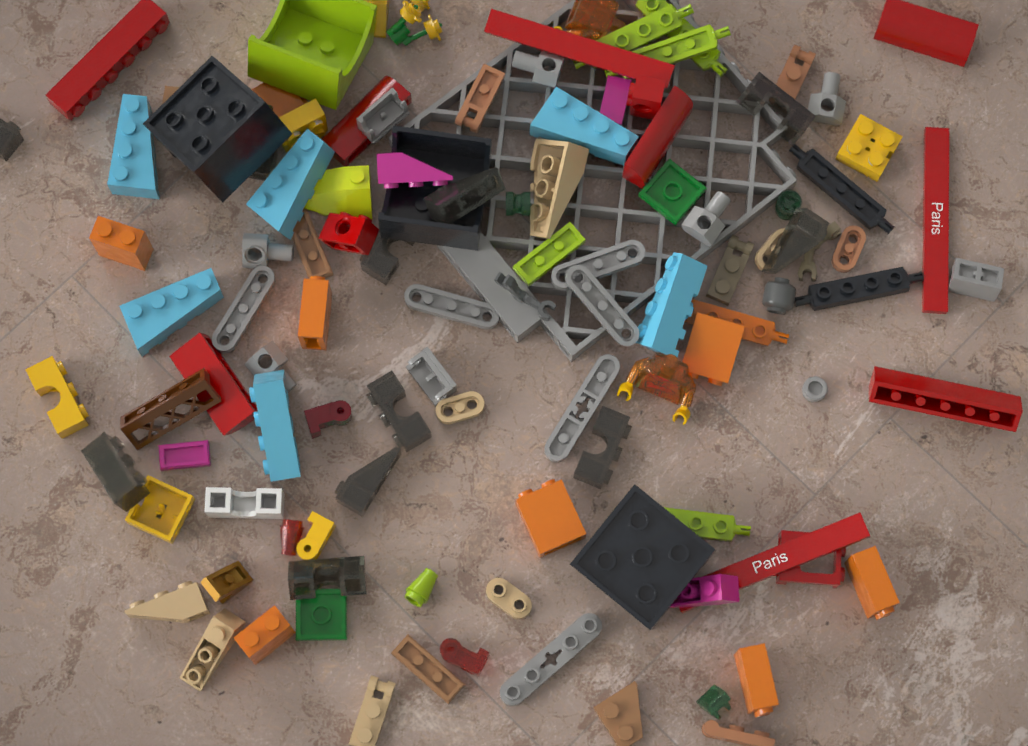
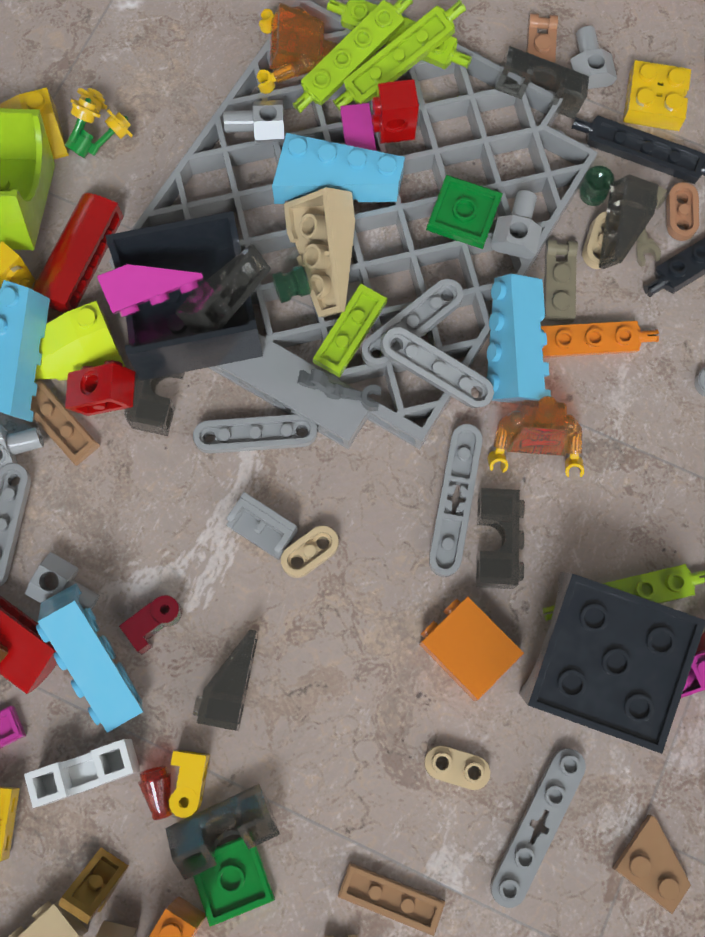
camera: 20 degrees left, 0 degrees up
orange brick [298,276,332,351] -> none
light grey hinge [356,87,410,145] -> none
clear smoke arch [366,371,432,453] -> none
lime cone [404,568,438,607] -> none
clear red leg [440,638,490,678] -> none
nougat plate [455,64,505,134] -> none
red tile [484,9,675,90] -> none
red brick [622,85,693,189] -> none
orange brick [680,312,745,386] -> none
dark grey head [762,277,796,315] -> none

